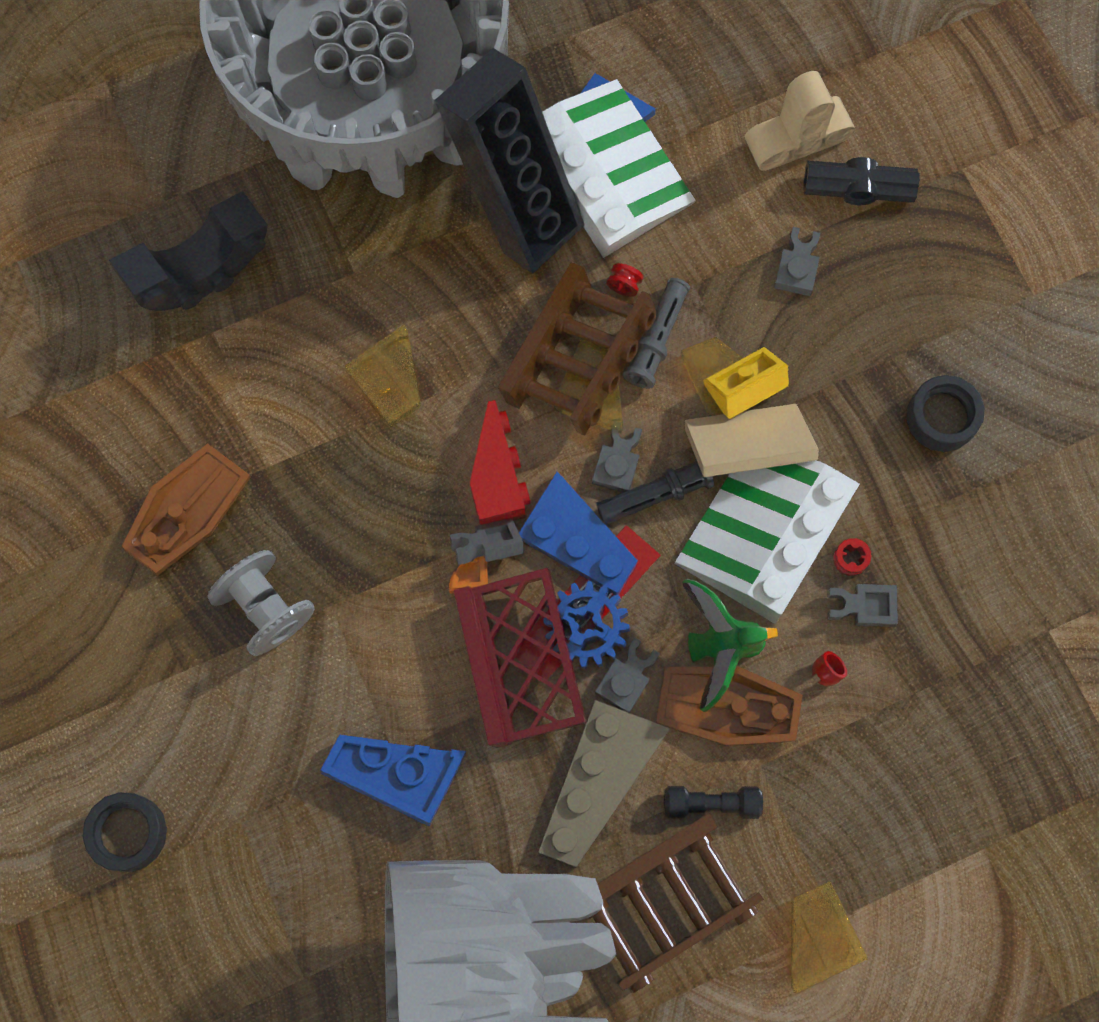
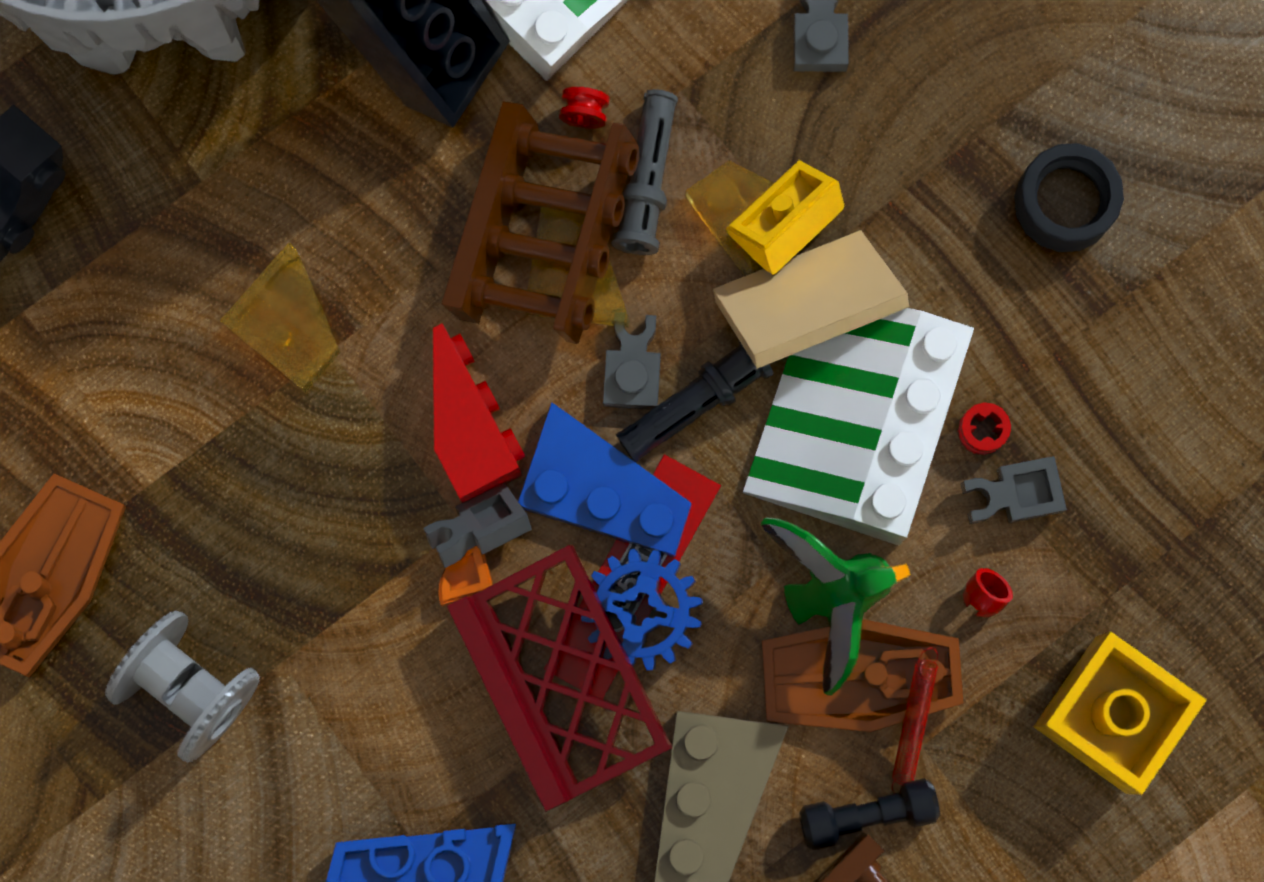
camera: 10 degrees left, 5 degrees up
dark grey plate [595,638,660,713] -> none
none -> red piece [892,648,938,794]
none -> yellow brick [1033,631,1207,794]

